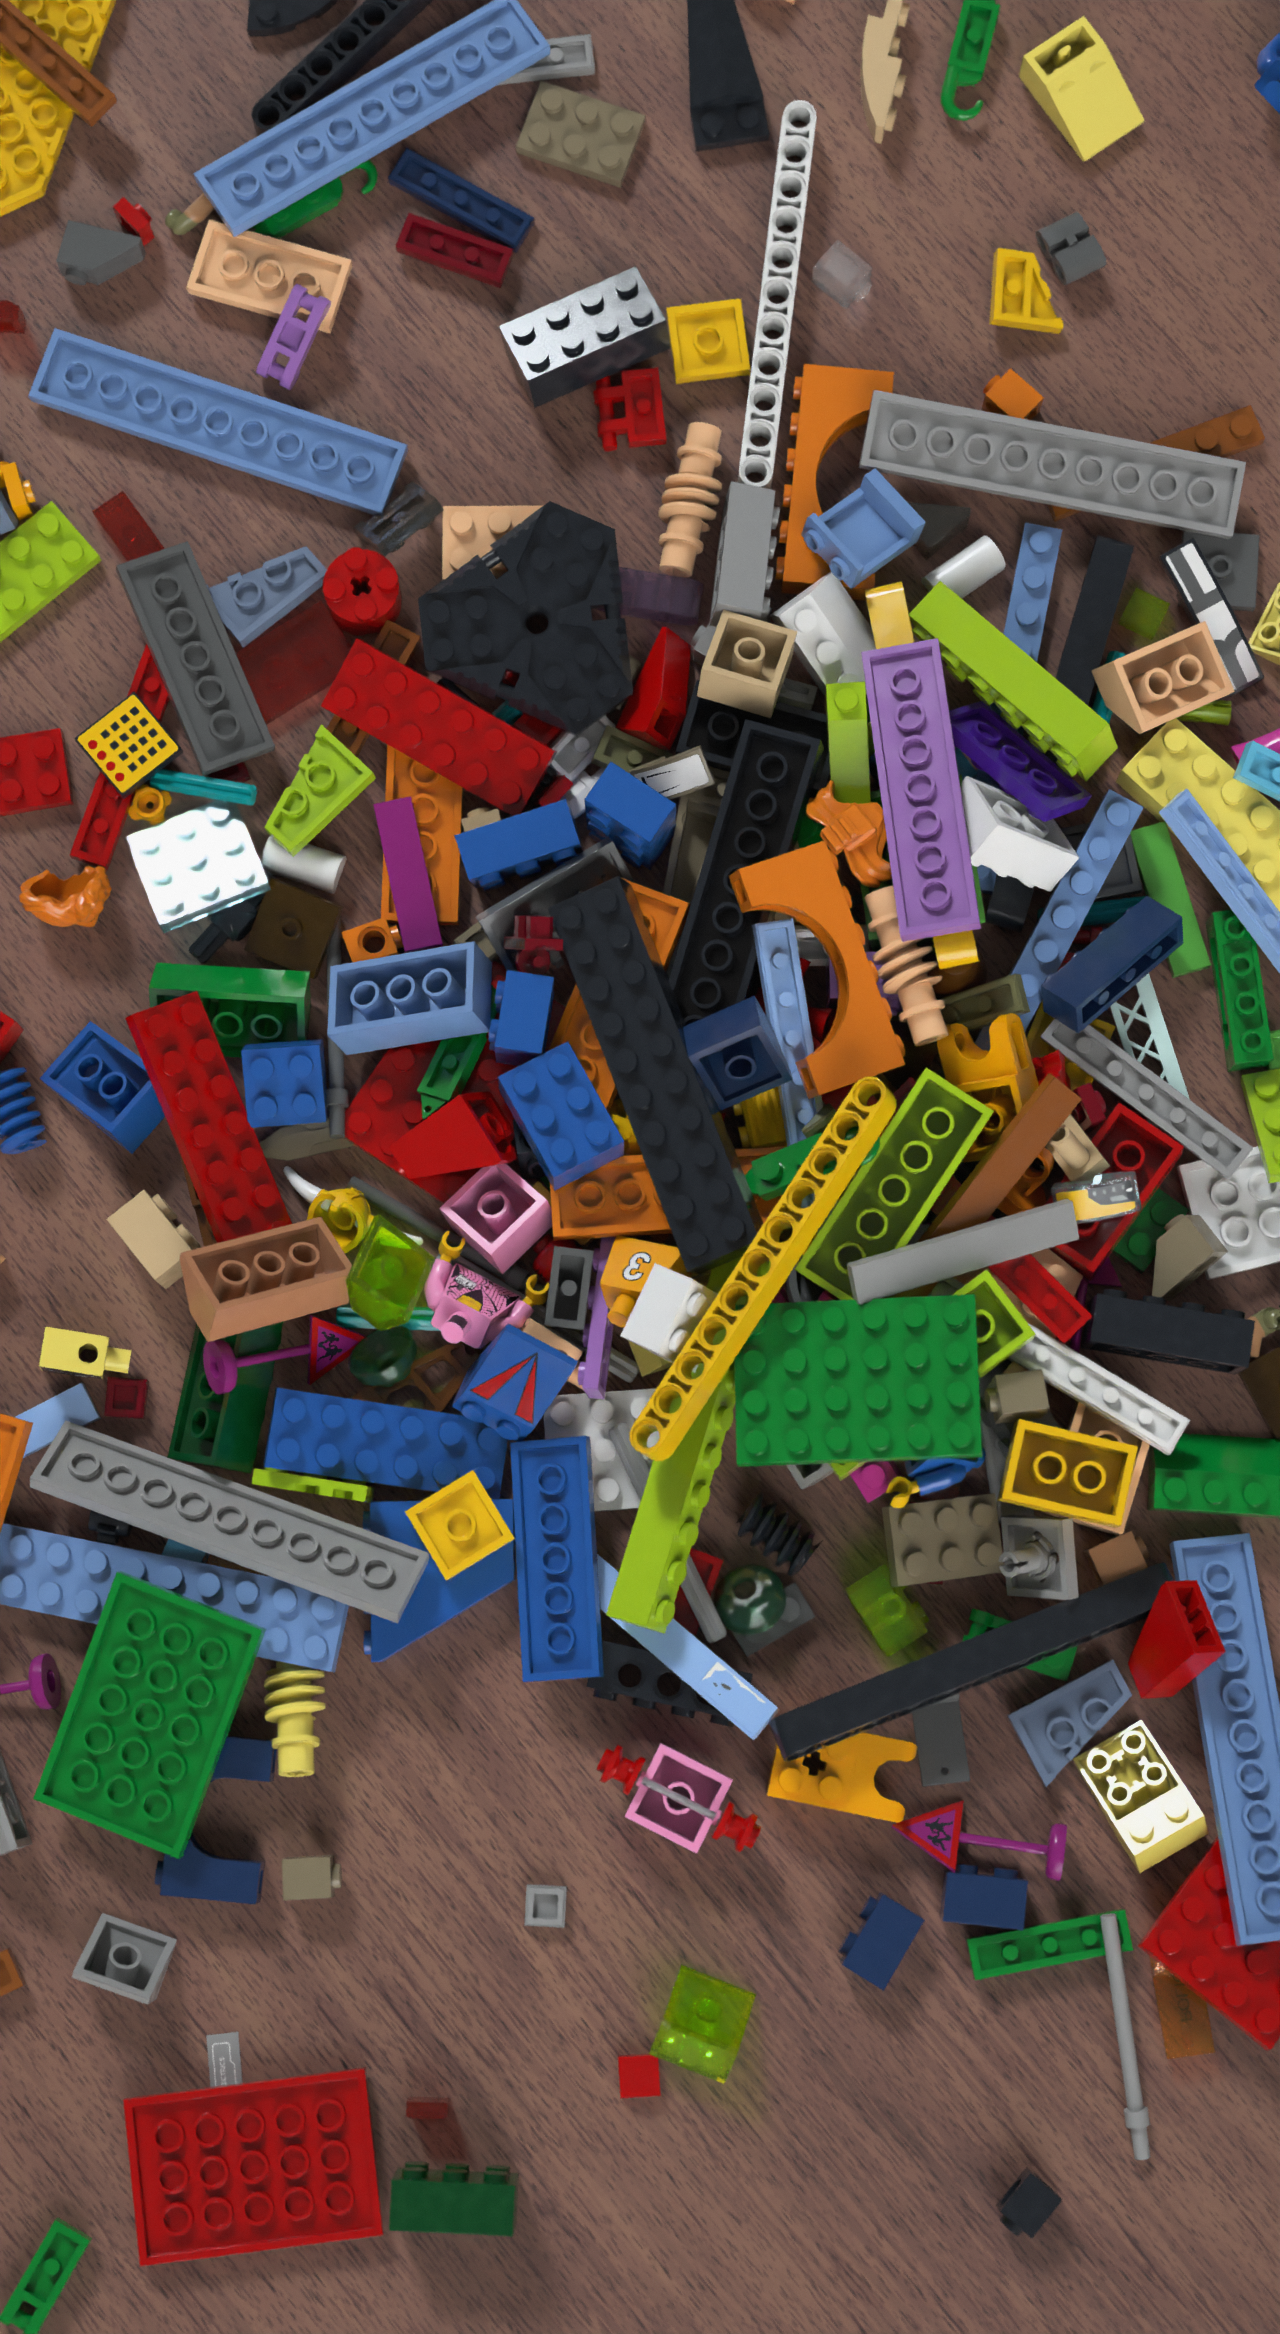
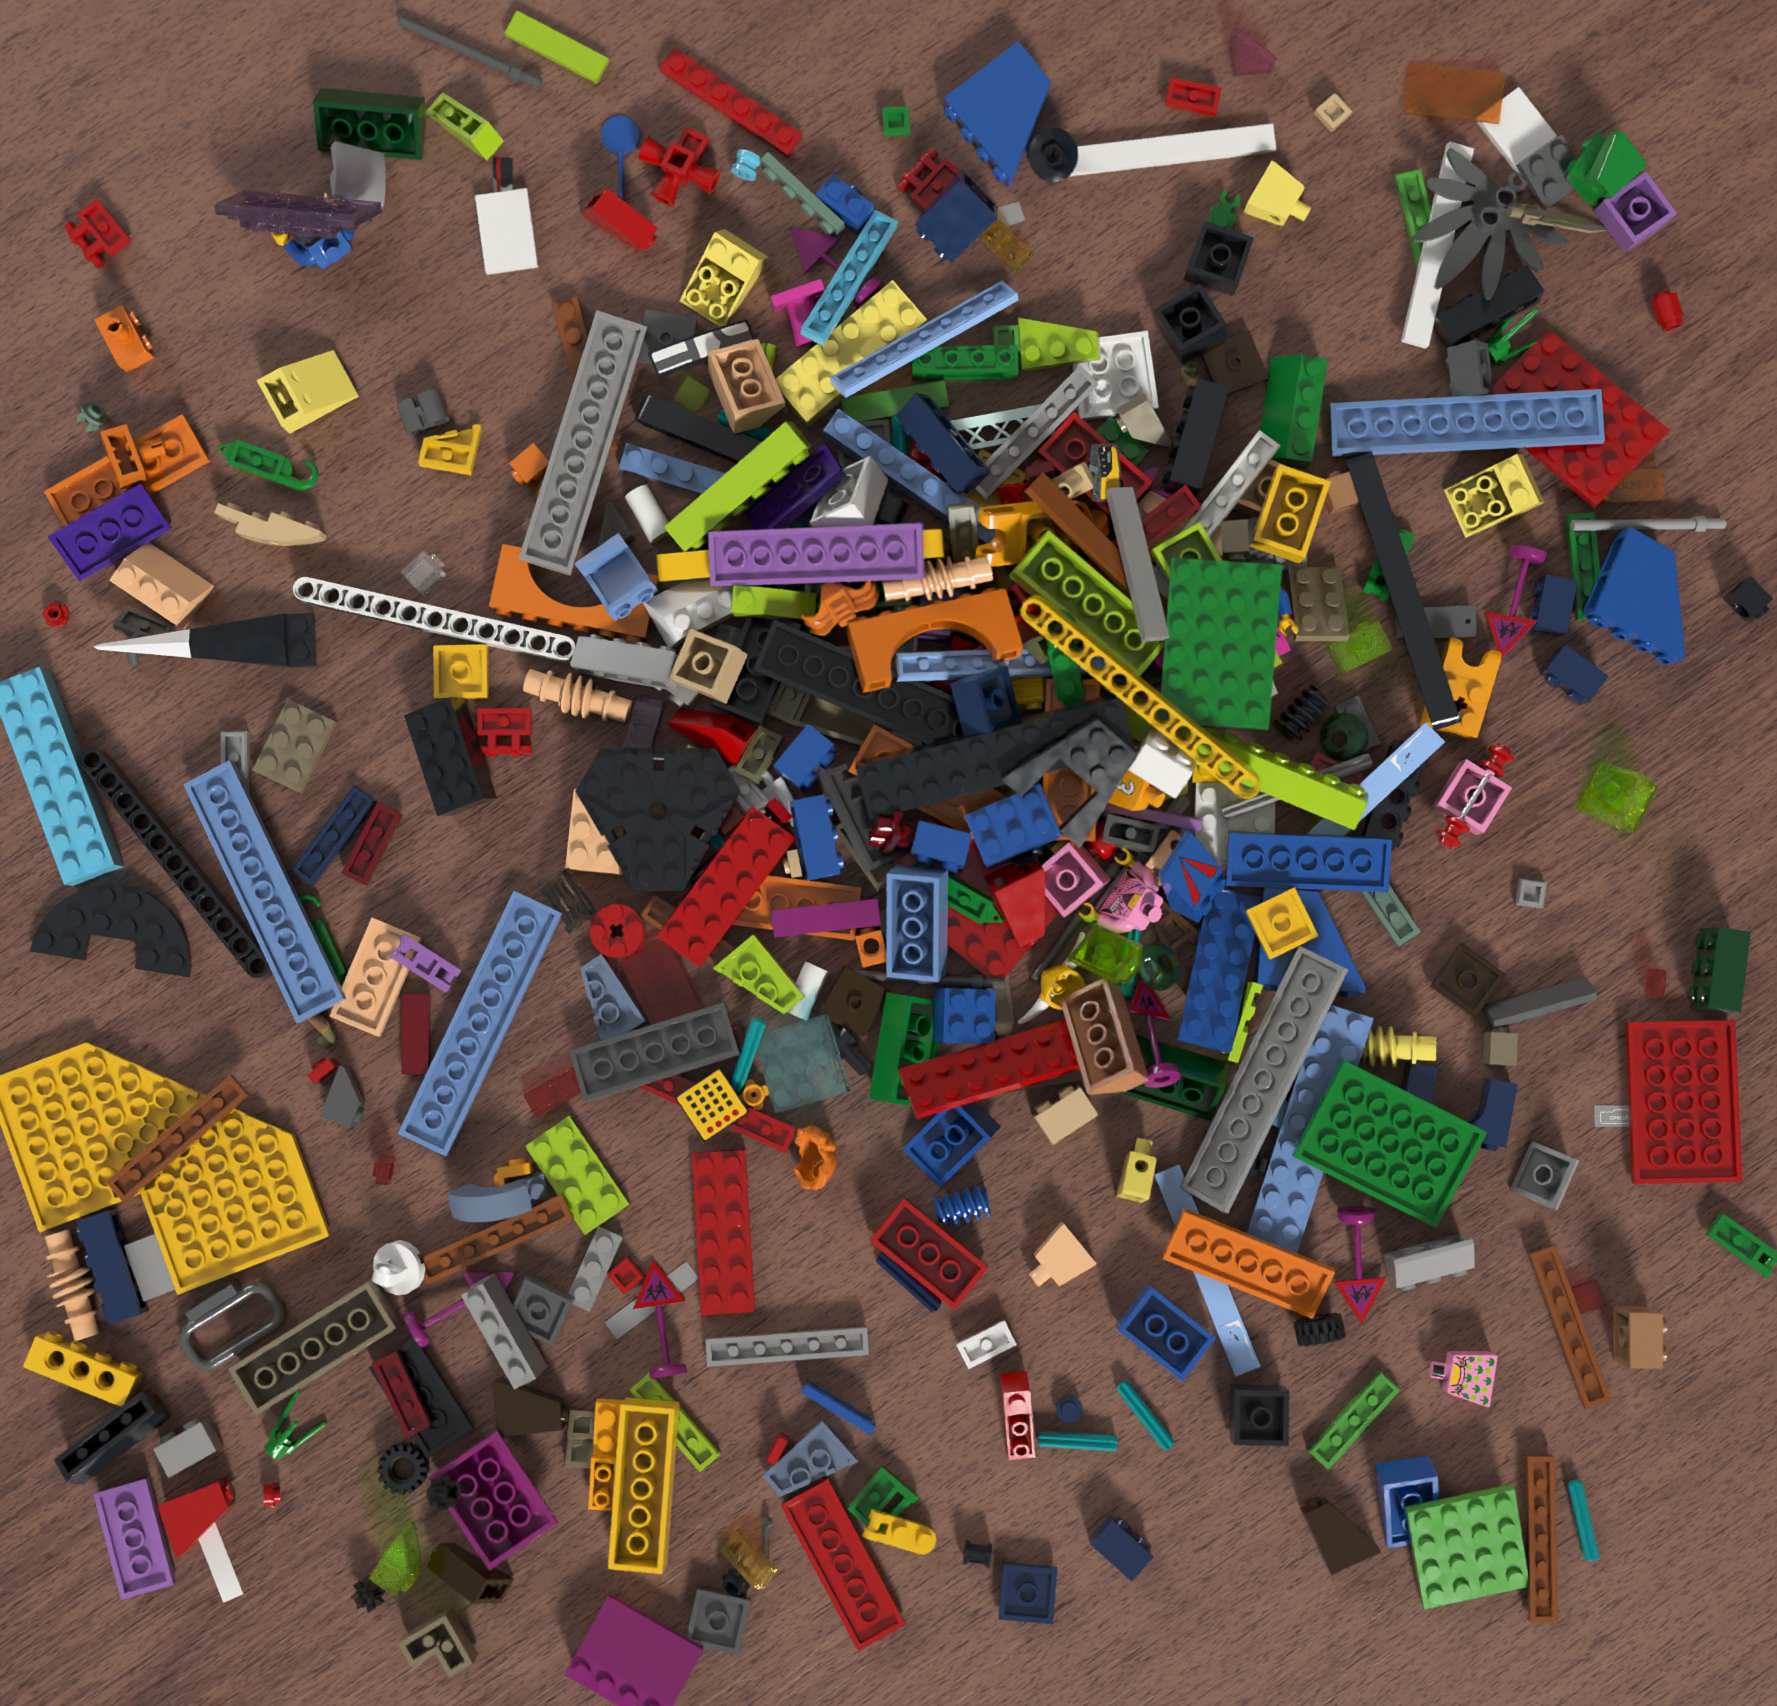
camera: 85 degrees left, 5 degrees up
dark red tile [104,1377,149,1420] -> none
red tile [618,2053,661,2099] -> none
white slope [629,745,715,800] -> none
light grey plate [999,1515,1079,1600] -> none
sand blue wing [1007,1659,1132,1787] -> none
red slope [1128,1580,1226,1699] -> none
none -> dark red tile [402,994,431,1074]
none -> black wing [1001,716,1137,848]
none -> sand green plate [1359,885,1421,947]
none -> dark brown plate [1430,943,1506,1018]
none -> dark grey tile [1484,977,1597,1028]
none -> blue slope [1581,527,1685,665]

